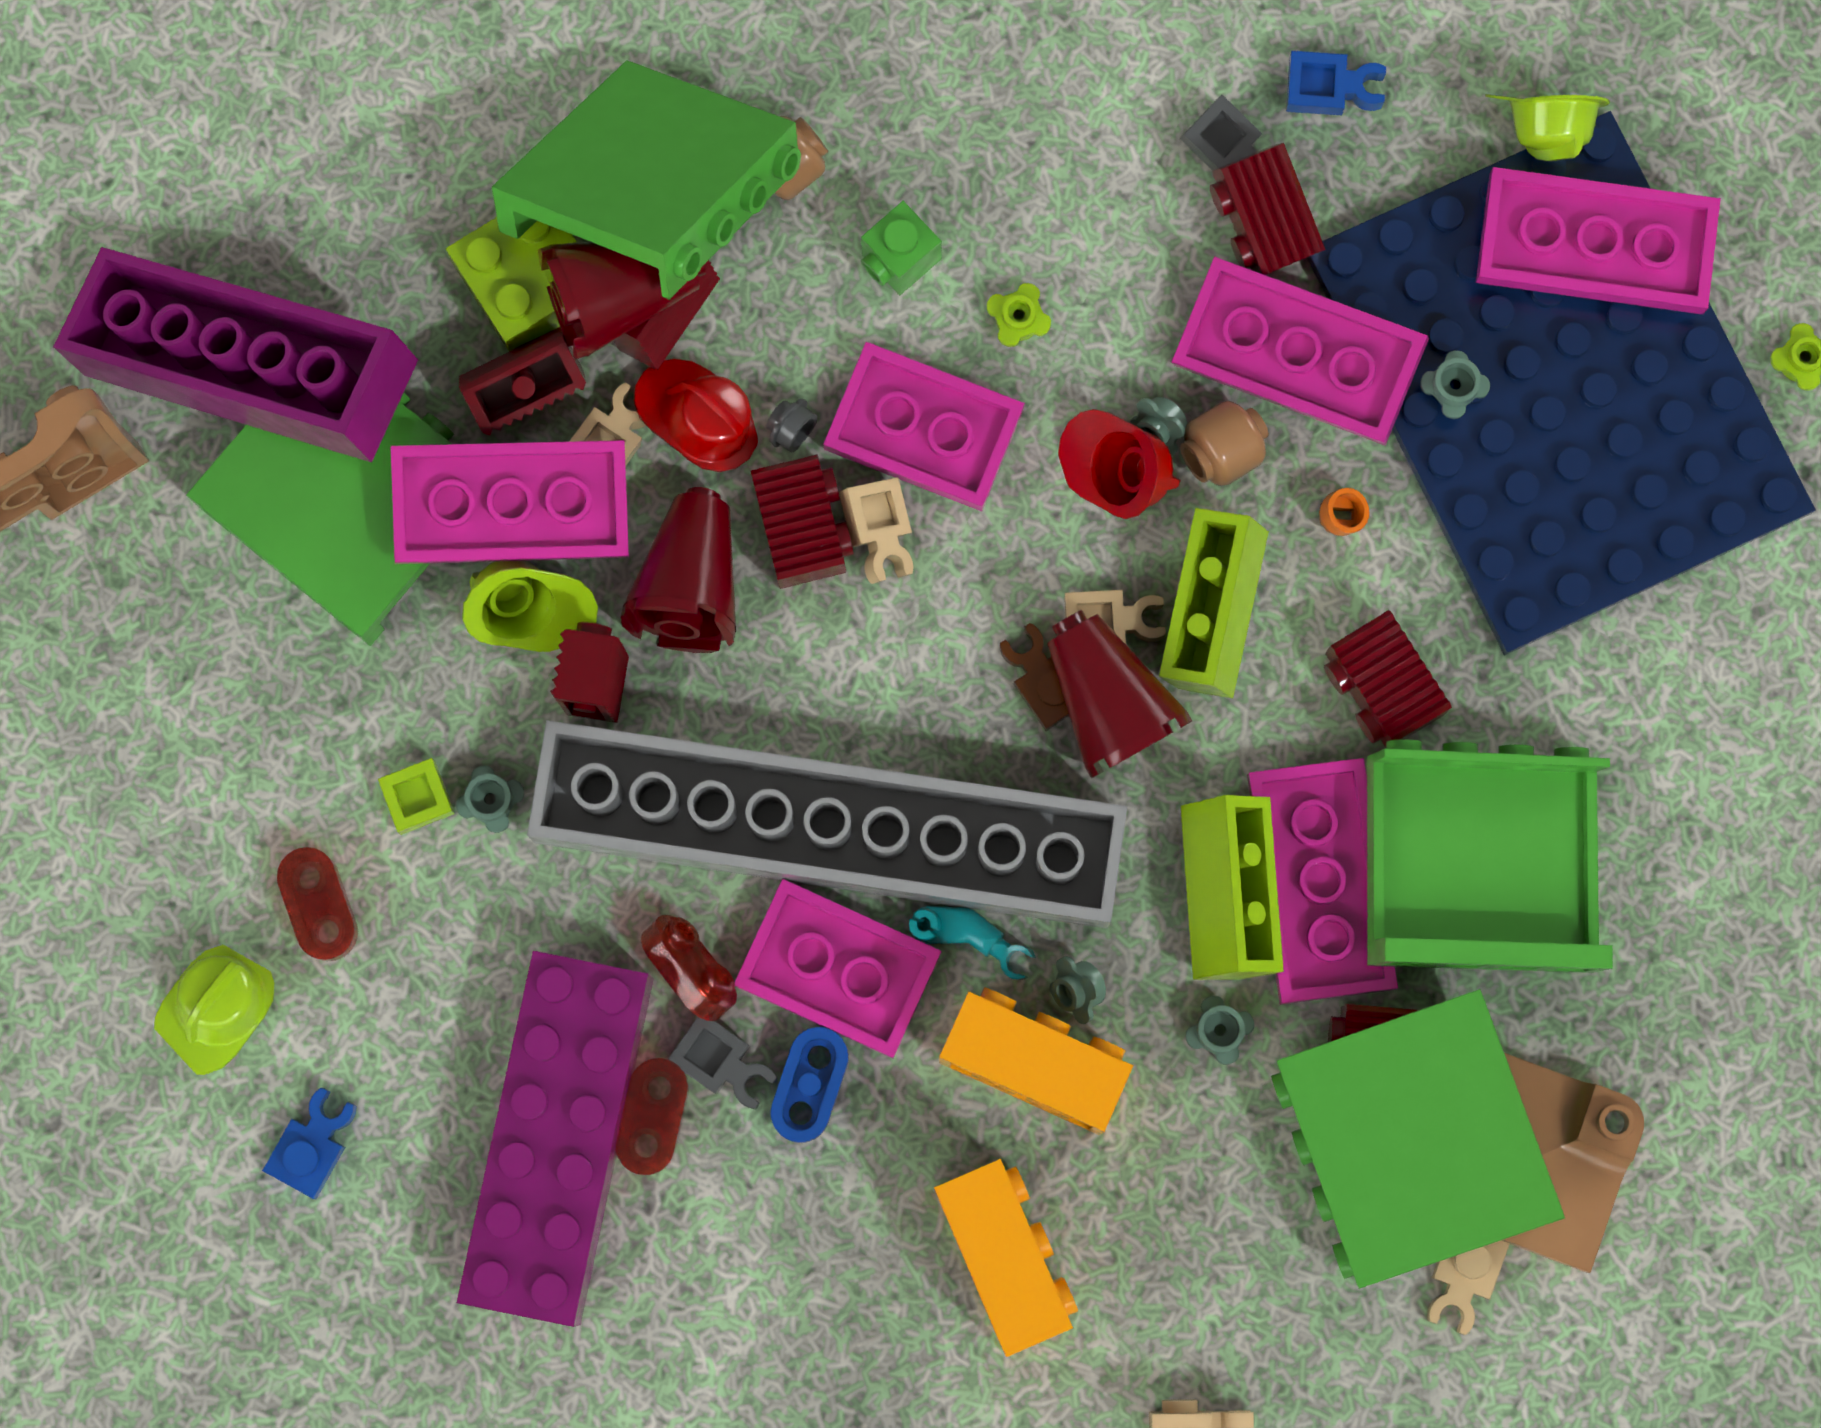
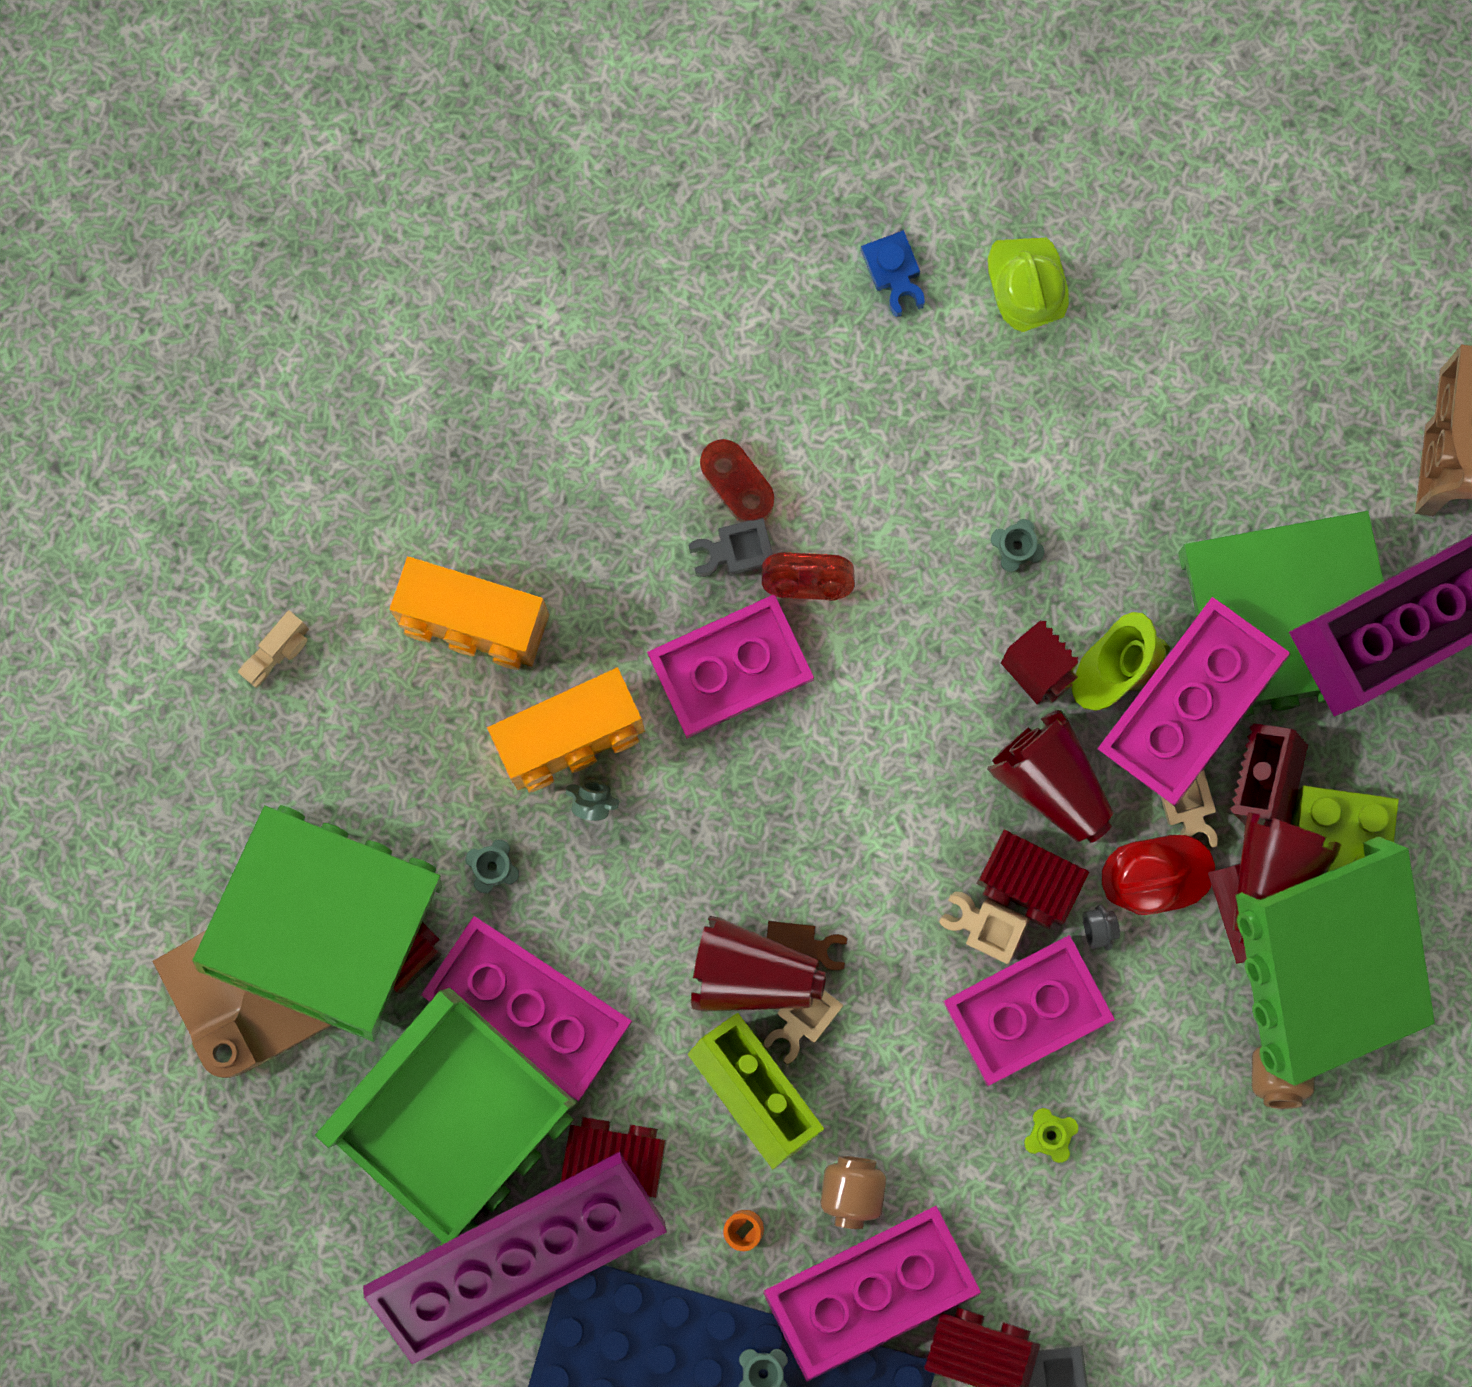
camera: 130 degrees right, 0 degrees up
clear red plate [277,847,358,962] -> none
lime plate [378,758,455,835] -> none
magenta brick [456,951,654,1327] -> none
light grey brick [527,720,1127,929] -> none
blue plate [771,1027,849,1143] -> none
bright green brick [861,200,942,296] -> none
teal arm [909,906,1036,980] -> none
red piece [1058,409,1181,519] -> none
sand green plate [1130,397,1188,456] -> none
lime brick [1180,795,1284,980] -> none
tan plate [1427,1240,1510,1335] -> none
none -> magenta plate [363,1152,667,1365]

